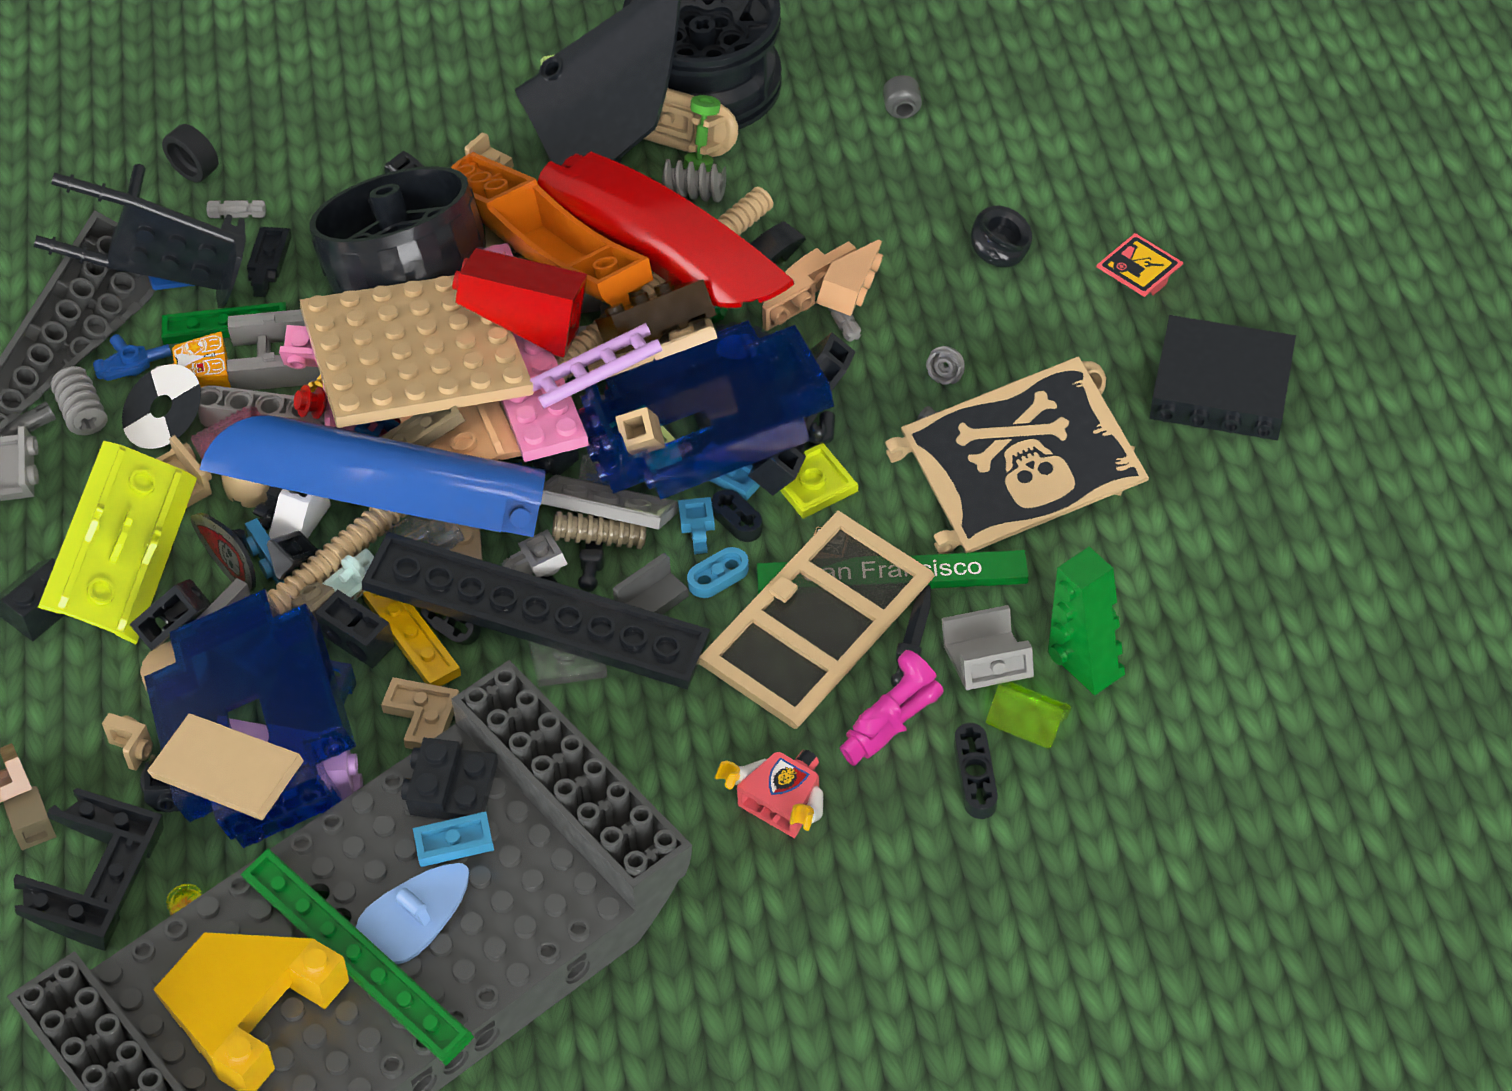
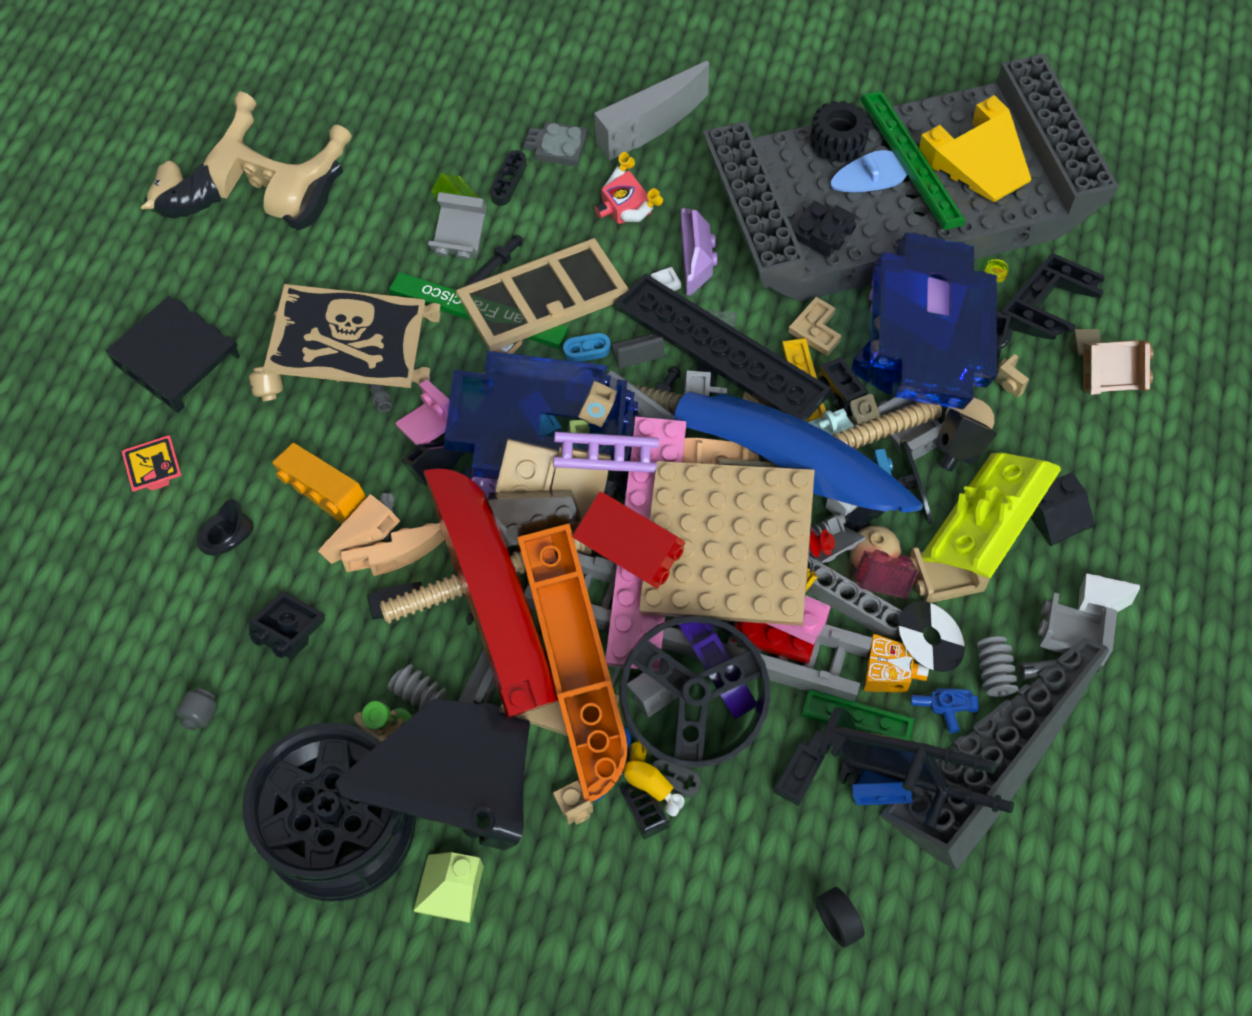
camera: 155 degrees left, 10 degrees up
tan tile [147,713,304,820] -> none
light grey axle [206,200,266,218] -> none
black slope [267,531,318,580] -> none
dark azure plate [413,812,494,867] -> none
dark pink piece [840,650,944,766] -> none
light grey plate [926,346,965,384] -> none
green wedge [1048,546,1125,696] -> none
none -> tan animal [140,91,352,230]
none -> black plate [249,591,325,659]
none -> light orange wedge [272,443,367,524]
none -> bright pink bracket [396,380,460,446]
none -> piece [523,122,588,167]
none -> light grey slope [594,61,709,161]
none -> white tile [651,267,681,291]
none -> lavender wedge [680,208,717,295]
none -> black tyre [810,101,870,163]

